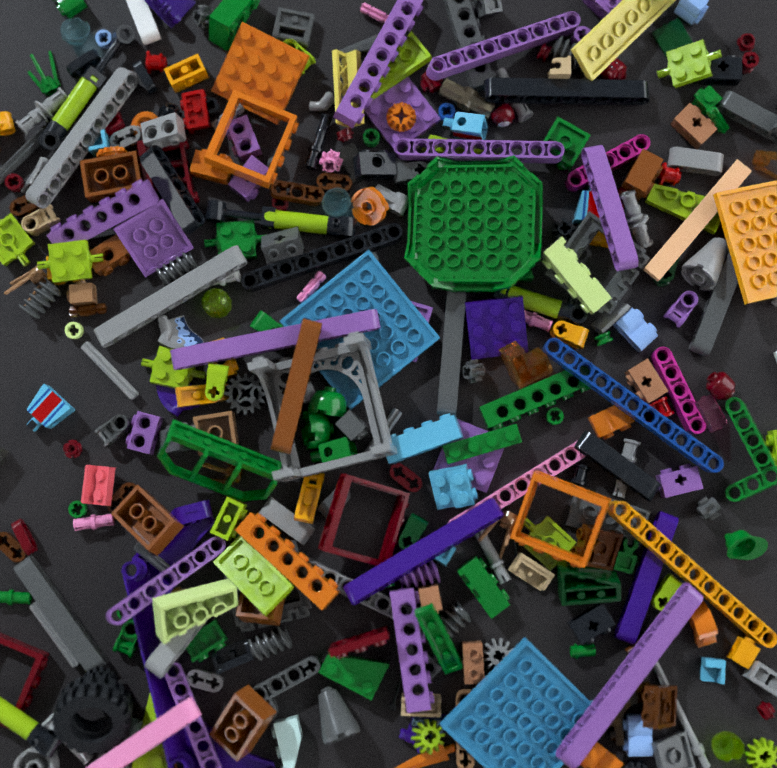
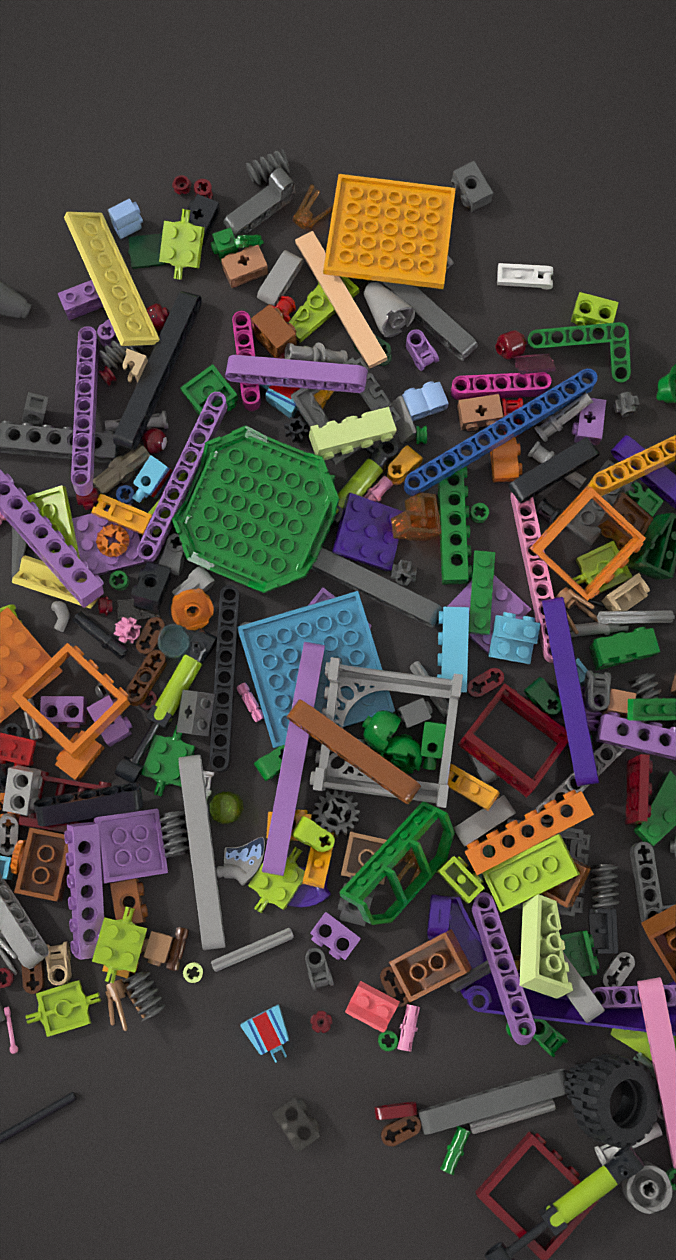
camera: 75 degrees left, 5 degrees down
none -> light orange plate [91,494,152,535]
none -> light grey pin [534,392,593,442]
none -> dark grey piece [584,670,611,713]
none -> light grey axle [597,610,675,624]

